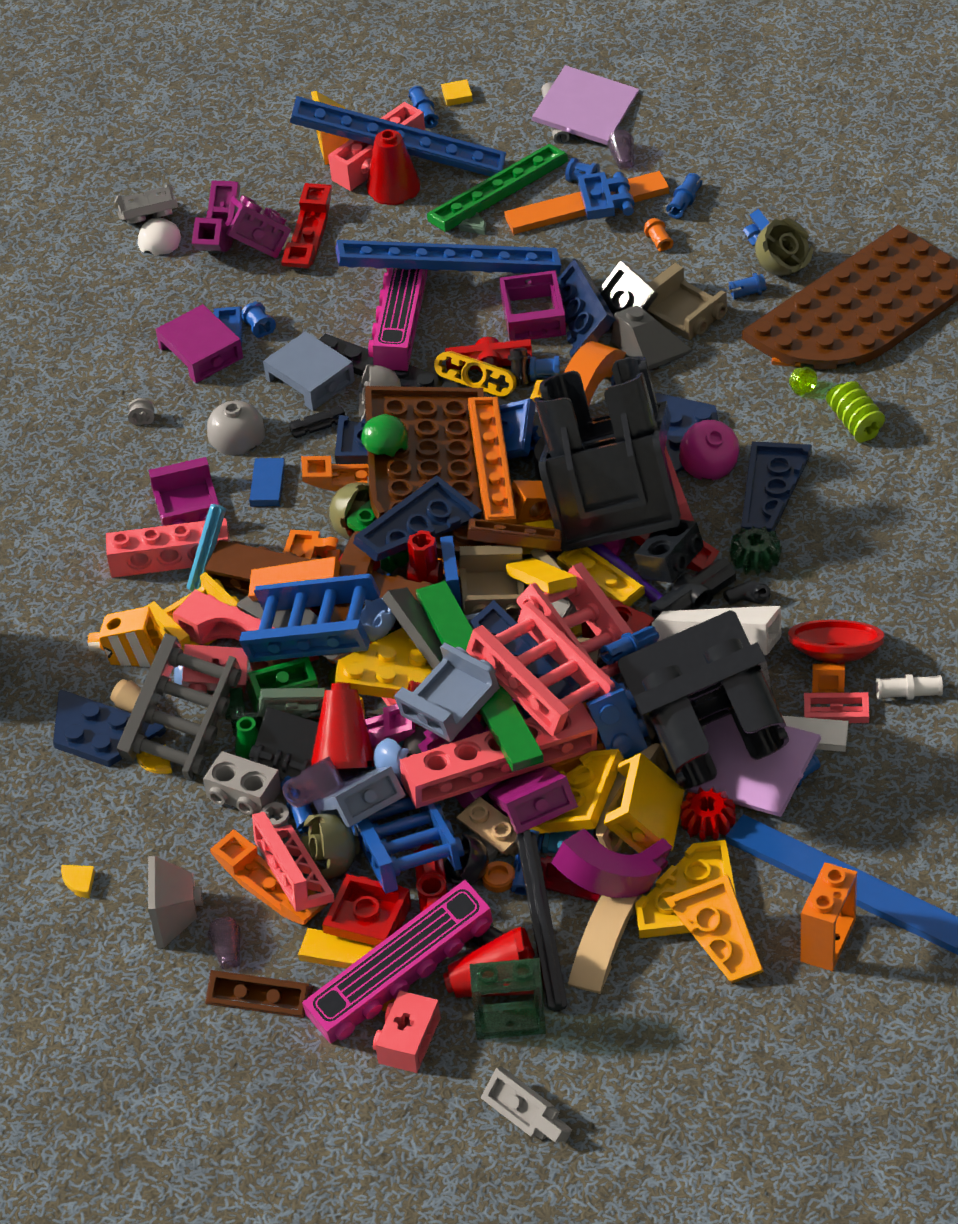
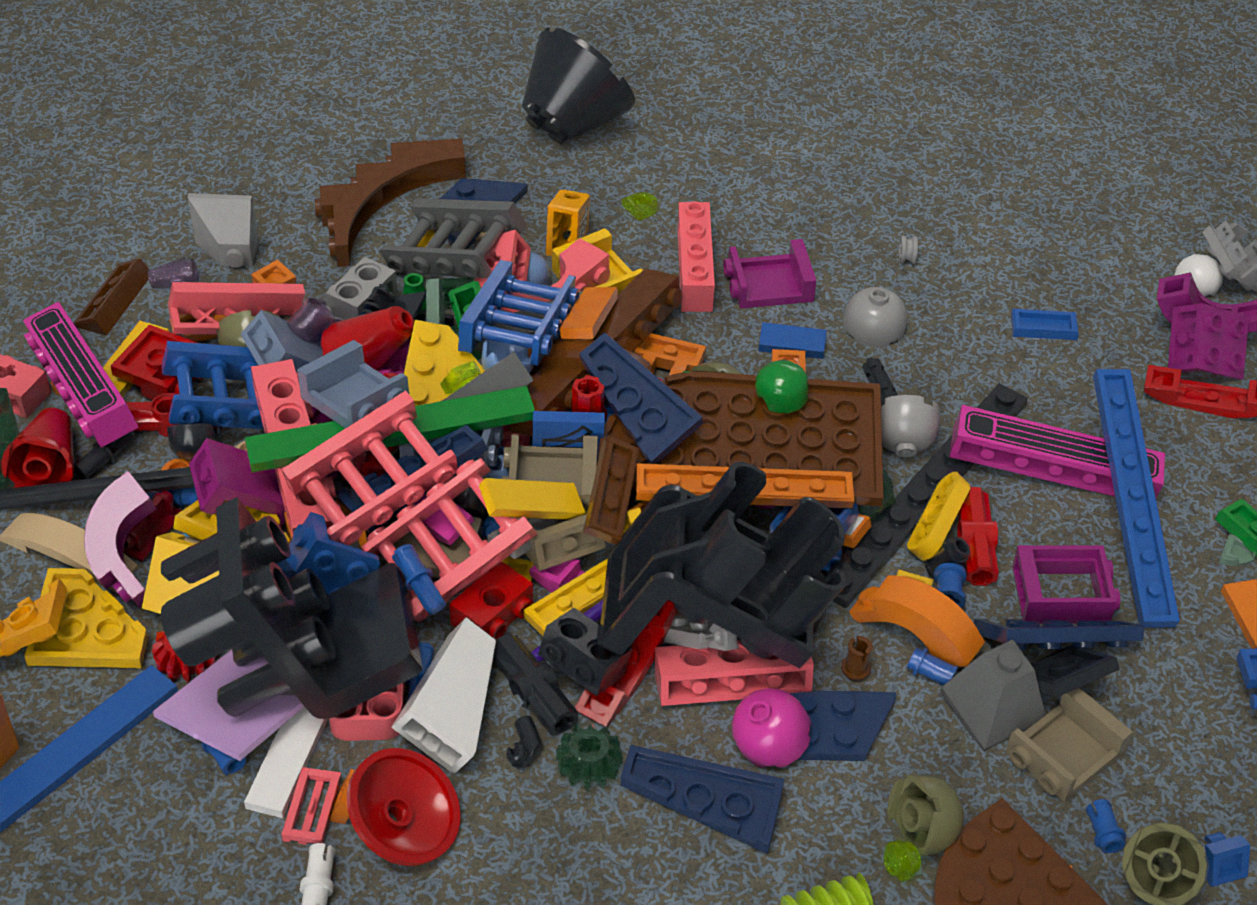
camera: 90 degrees right, 0 degrees up
yellow tile [61,865,95,898] -> none
magenta panel [156,304,243,383] -> none
dark azure axle [186,504,226,591] -> none
blue bush [241,301,276,338] -> none
sand blue panel [263,331,355,411] -> none
orange pin [644,218,674,252] -> none
none -> reddish brown arch [314,138,466,267]
none -> clear neon green tile [440,361,481,394]
none -> clear neon green tile [621,192,658,221]
none -> olive cylinder [887,774,964,857]

